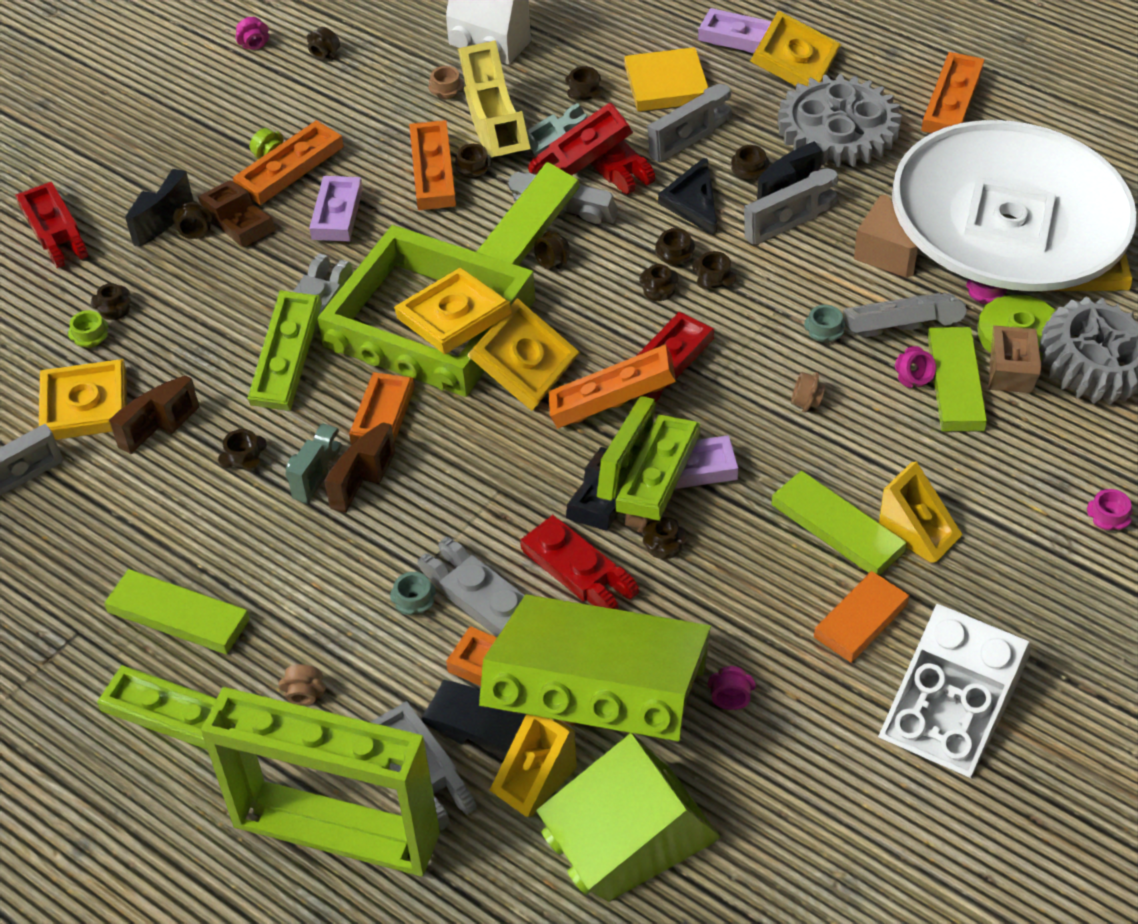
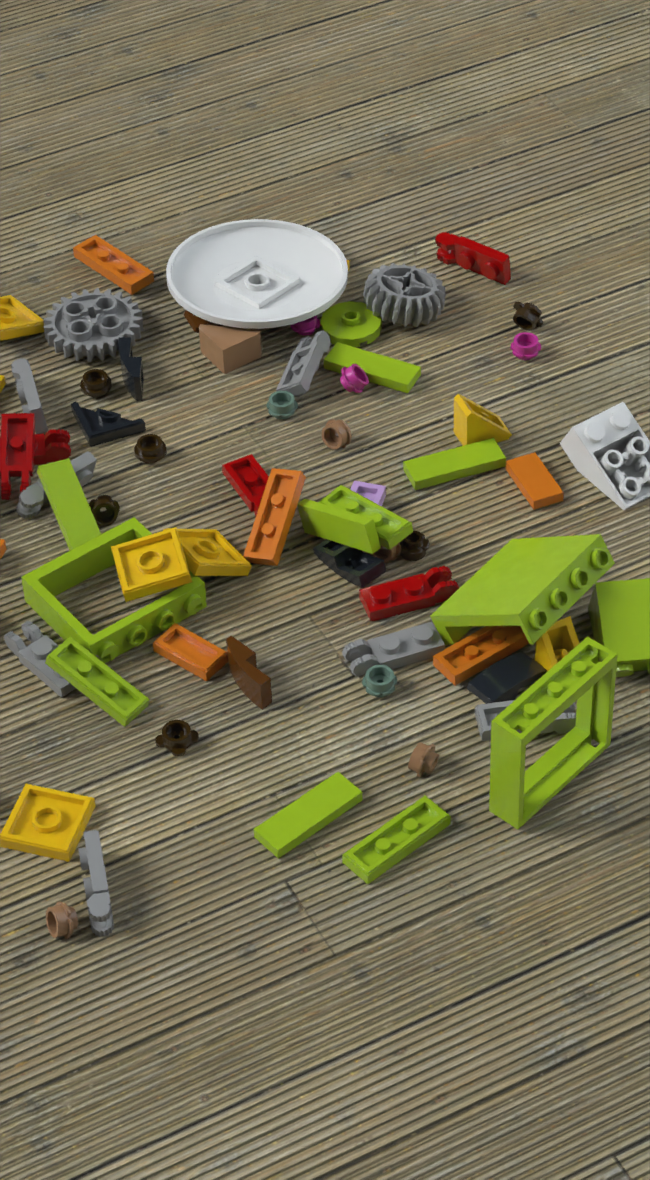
camera: 65 degrees left, 5 degrees down
reddish brown slope [109,375,200,455] -> none
sand green plate [286,423,342,504] -> none
dark brown plate [639,264,679,301] -> none
dark brown plate [692,251,736,289] -> none
light grey hinge [744,168,838,245] -> none
medium nougat slope [988,325,1041,393] -> none

